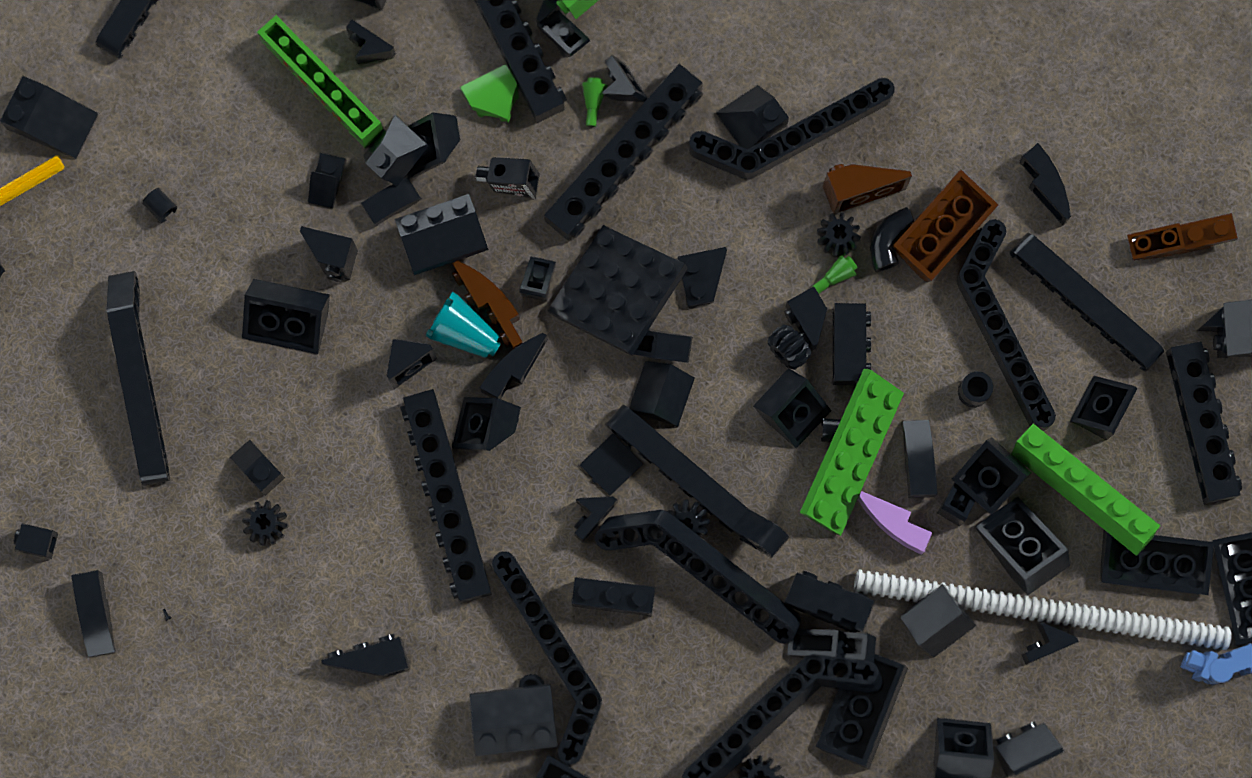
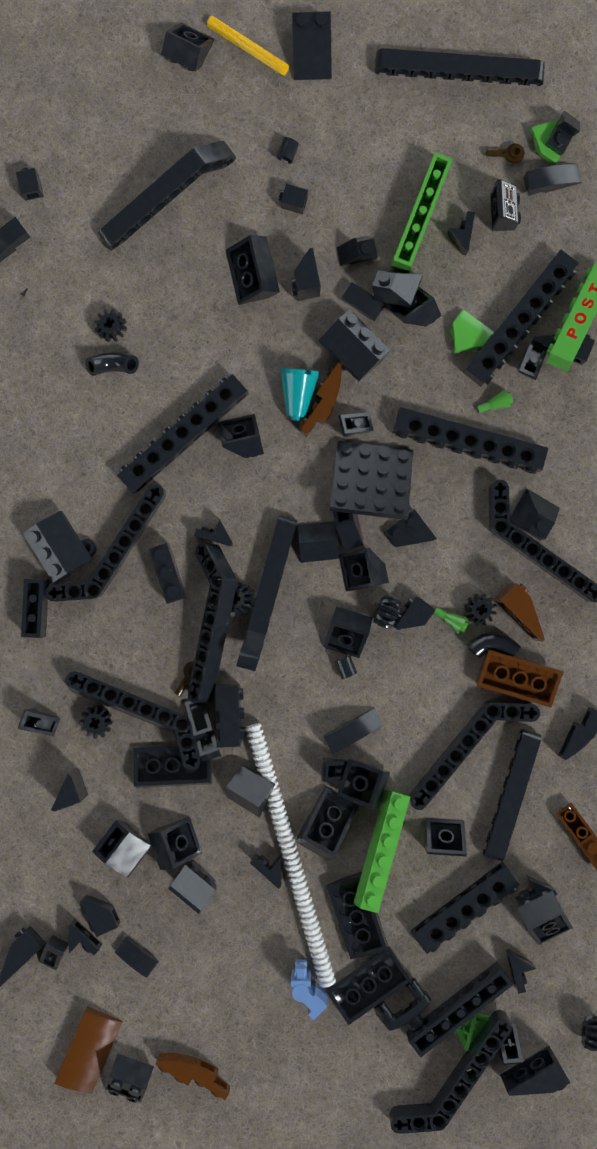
camera: 65 degrees right, 10 degrees up
black slope [230,440,285,496] -> none
black slope [321,634,410,677] -> none
black slope [386,339,437,389] -> none
black torso [476,157,540,199] -> none
black slope [480,333,548,399] -> none
black piece [580,433,643,496] -> none
black slope [602,55,648,102] -> none
bright green plate [800,369,904,536] -> none
black brick [833,303,871,385] -> none
lavender slope [857,491,932,555] -> none
black piece [958,371,994,408] -> none
none -> black cylinder [85,352,139,376]
none -> dark brown plate [174,661,194,697]
none -> black brick [278,184,308,215]
none -> black slope [339,548,389,592]

